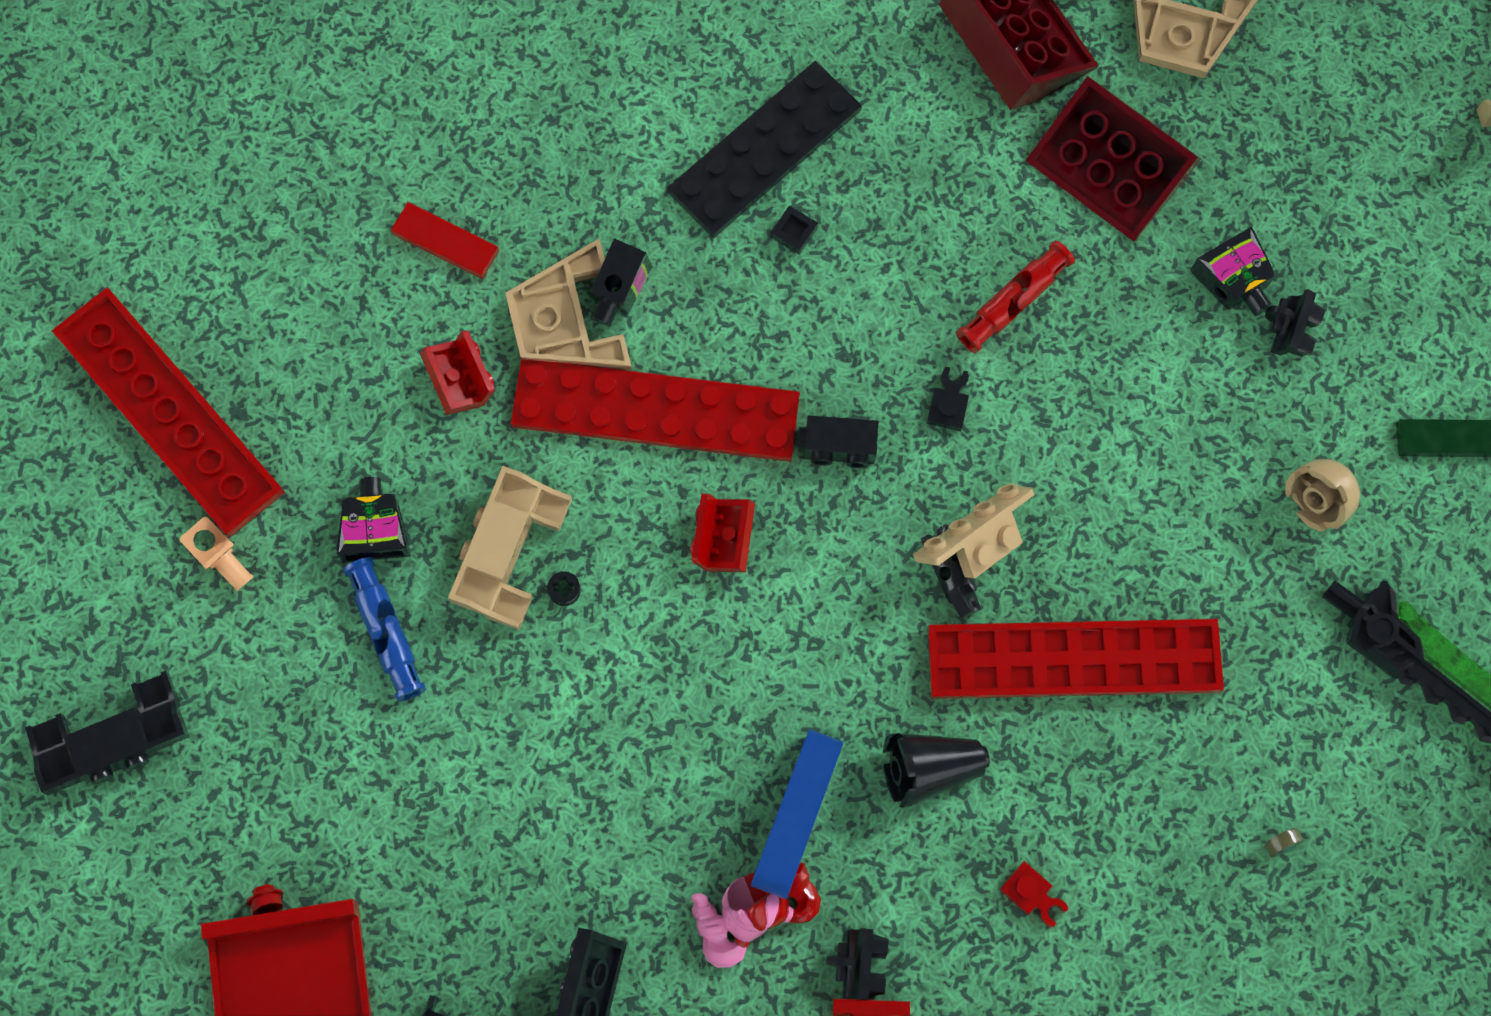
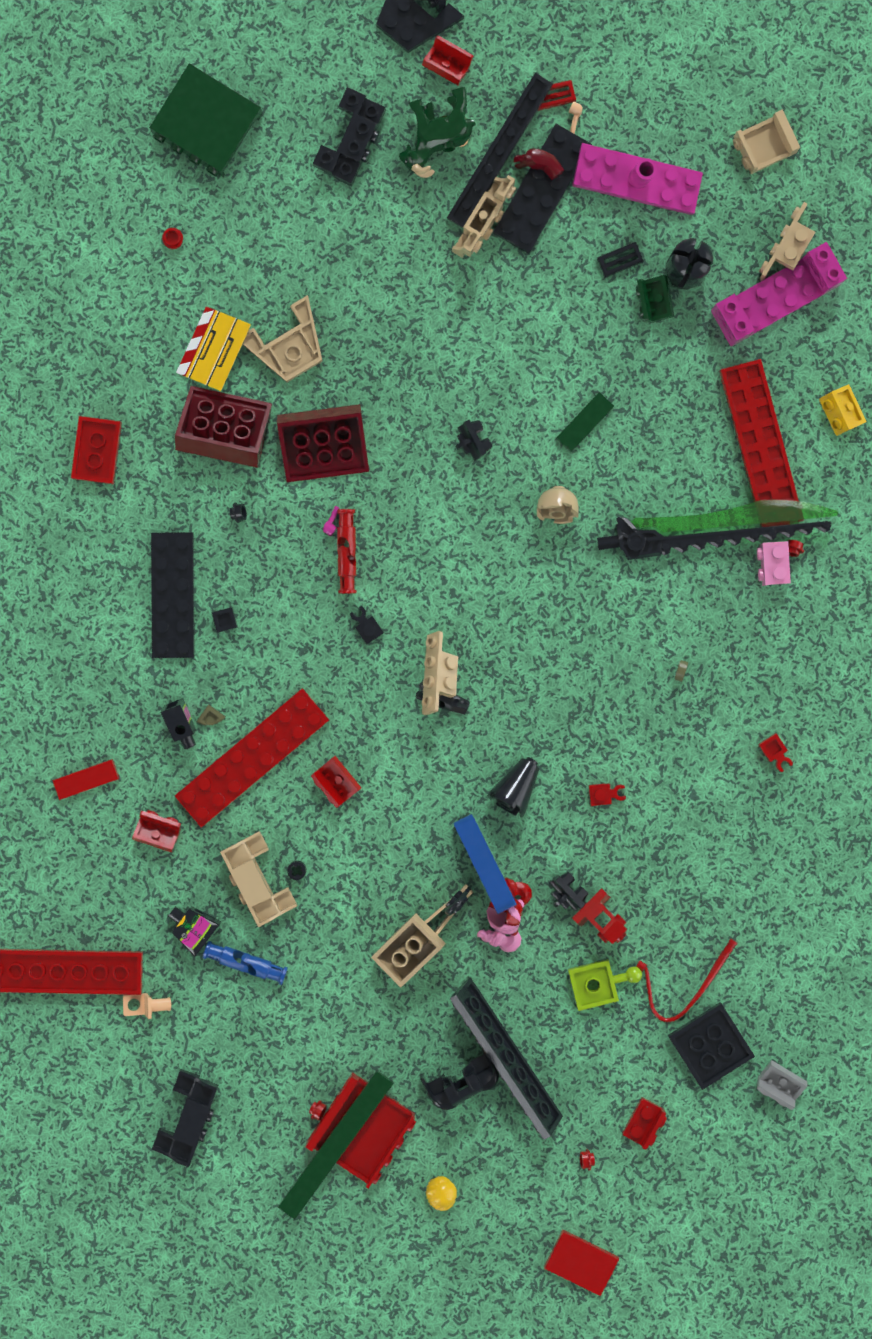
camera: 45 degrees left, 15 degrees up
tan wing [505,238,632,370] -> none
black brick [798,415,879,468] -> none
red plate [927,619,1224,699] -> none
torso [1190,227,1275,316] -> none
none -> olive tile [196,705,226,725]
none -> black plate [230,502,247,523]
none -> dark green tile [278,1070,394,1220]
none -> dark pink hand [323,506,339,536]
none -> tan slope [371,885,473,988]

